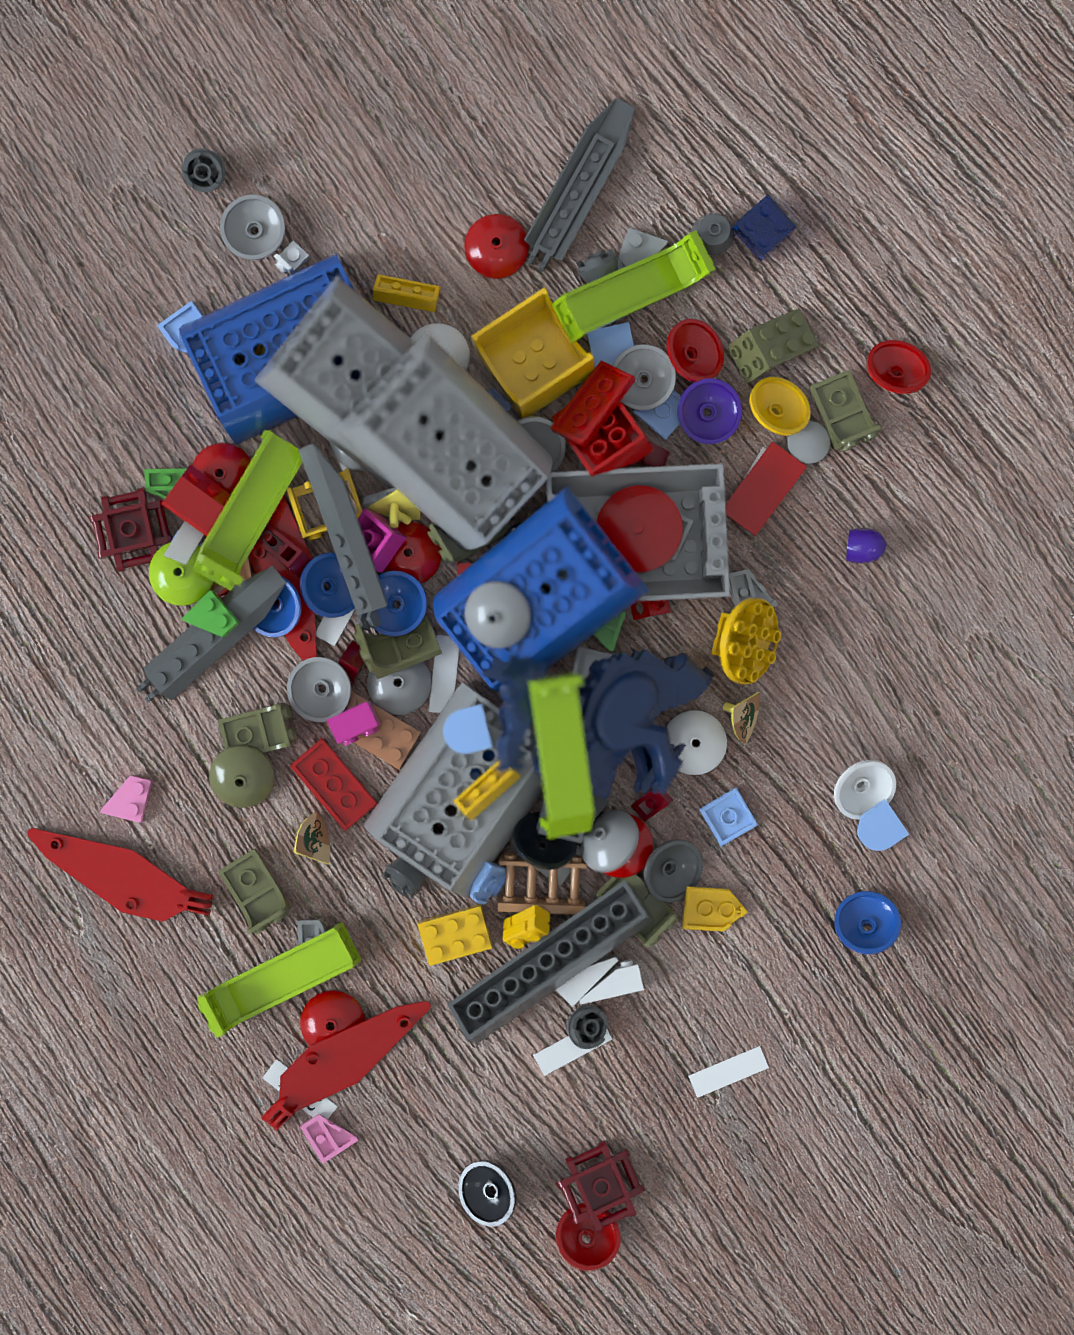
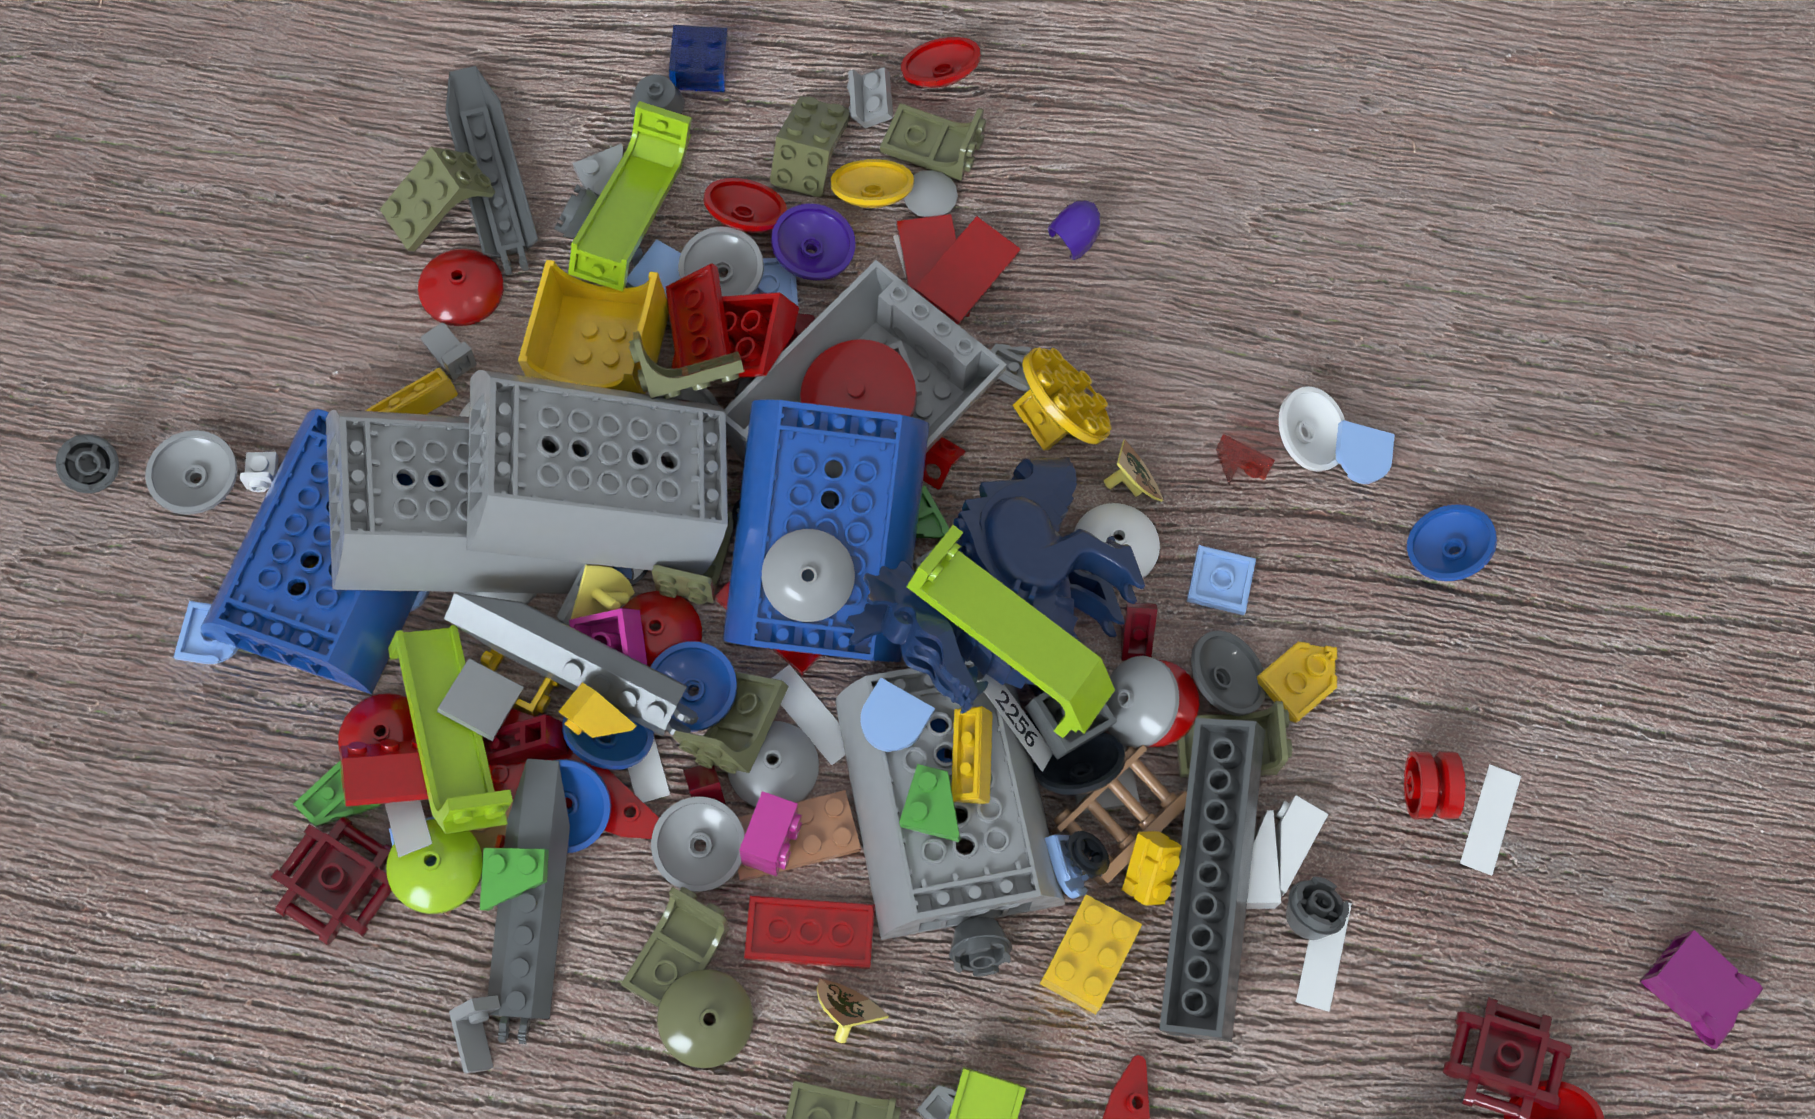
camera: 55 degrees left, 20 degrees down
none -> olive bracket [380,146,495,251]
none -> light grey bracket [421,323,477,380]
none -> light grey tile [437,658,524,741]
none -> light grey bracket [449,995,501,1074]
none -> yellow slope [558,682,637,738]
none -> olive bracket [629,331,744,399]
none -> light grey bracket [847,67,893,129]
none -> bright green wing [899,764,961,842]
none -> red tile [914,216,1021,325]
none -> white sticker [981,674,1053,772]
none -> black gear [1064,831,1110,879]
none -> clear red slope [1216,434,1275,485]
none -> red wheel [1404,751,1466,819]
none -> magenta piece [1640,930,1763,1049]

